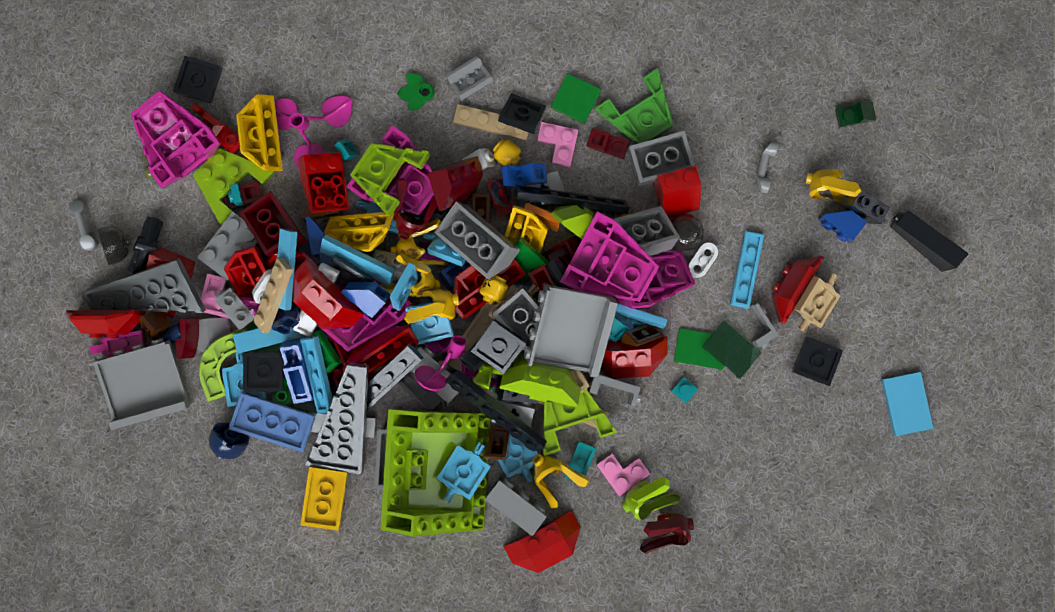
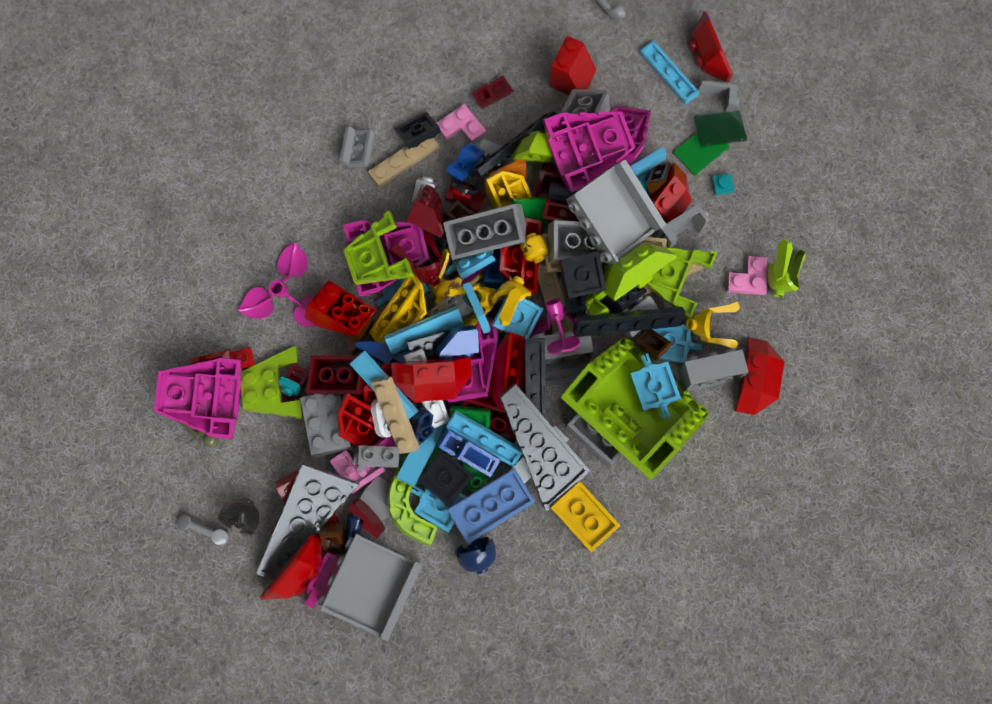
camera: 50 degrees left, 10 degrees down
black piece [127,216,163,274] -> none
black plate [173,56,223,104] -> none
yellow wedge [236,94,283,172] -> none
teal plate [334,139,360,161] -> none
green plate [397,73,435,111] -> none
yellow head [493,139,521,166] -> none
green tile [551,73,601,124] -> none
teal plate [564,441,597,480] -> none
bright green wing [595,69,673,144] -> none
light grey brick [627,131,695,187] -> none
dark red piece [640,513,694,554] -> none
clear smoke cylinder [670,214,704,252] -> none
white plate [688,243,718,278] -> none
black plate [792,337,843,386] -> none
tan plate [794,273,840,333] -> none
medium azure tile [881,372,934,436] -> none

